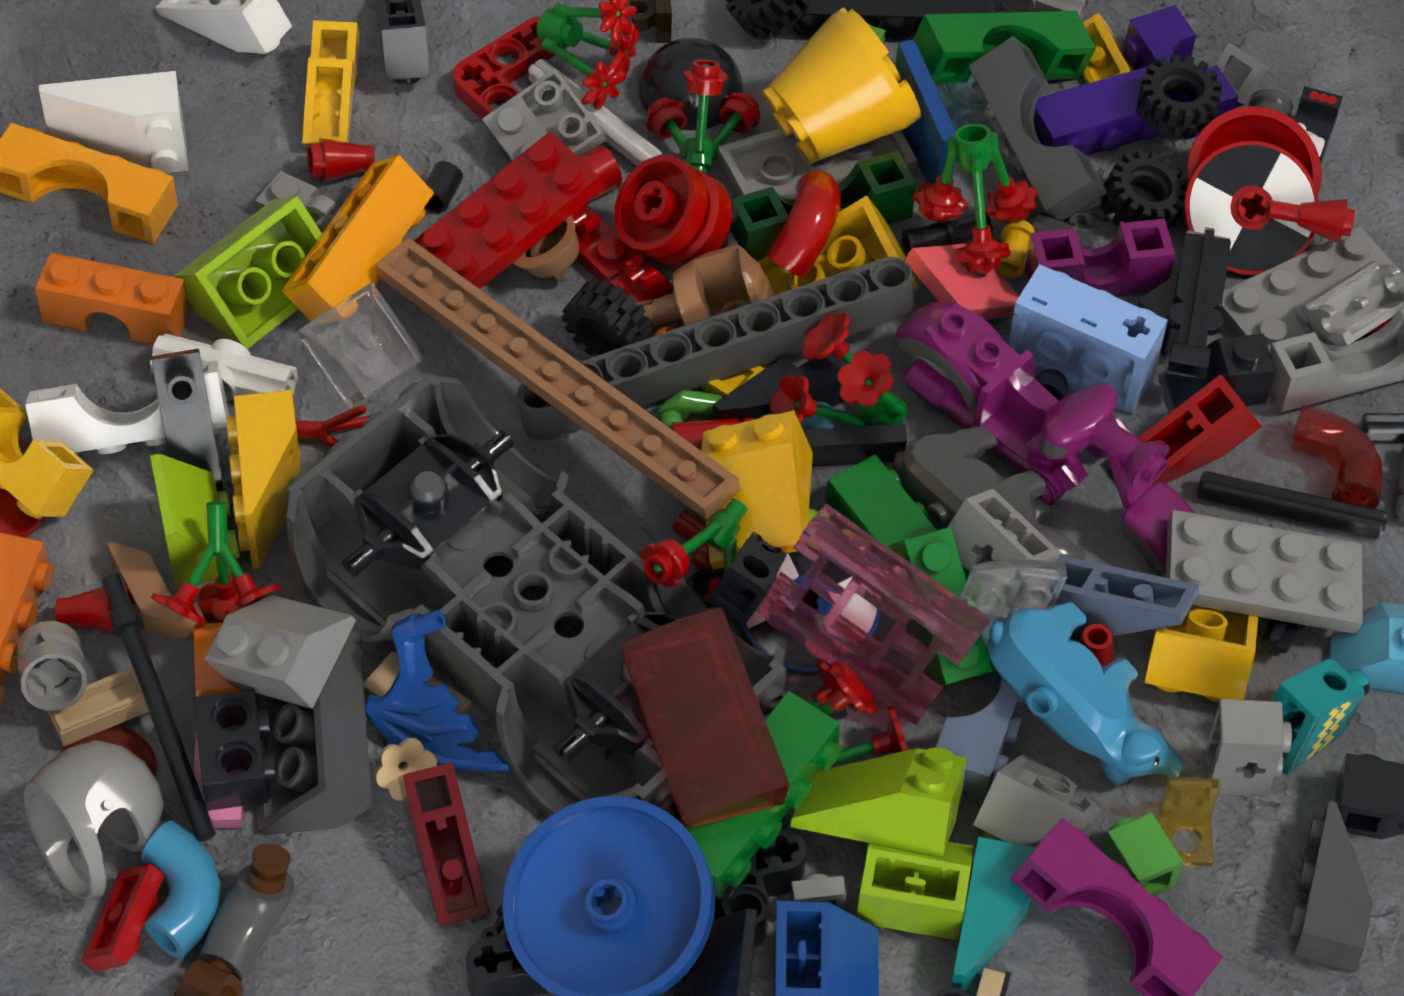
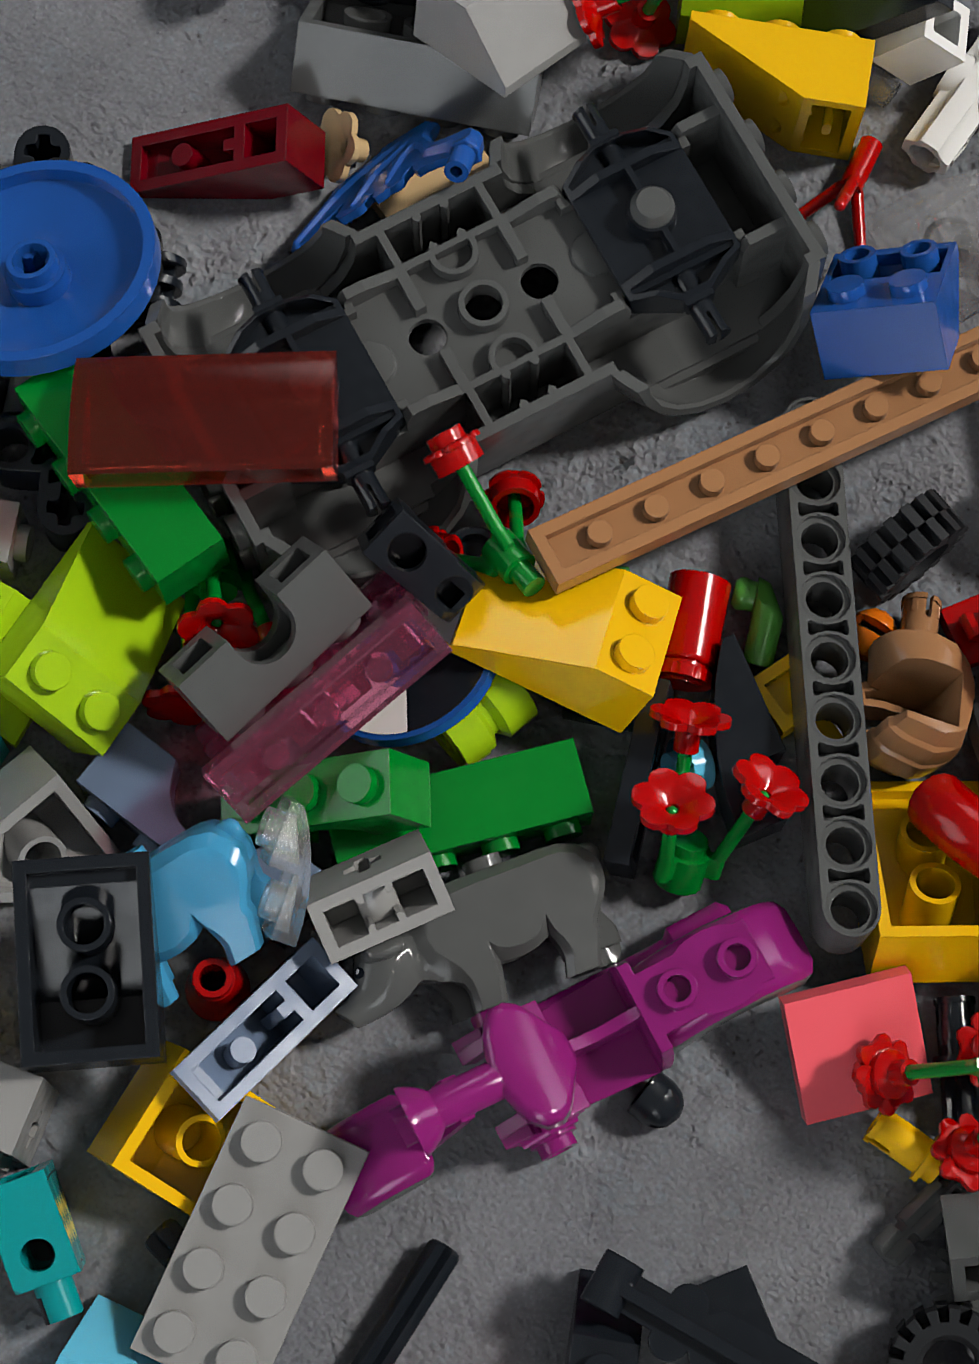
camera: 105 degrees right, 20 degrees up
light blue piece [1008,264,1168,415] -> none
magenta arch [1025,219,1175,294] -> none
red slope [1108,374,1262,485] -> none
none -> black slope [11,851,167,1073]
none -> dark grey arch [158,536,373,742]
none -> blue slope [810,239,959,380]

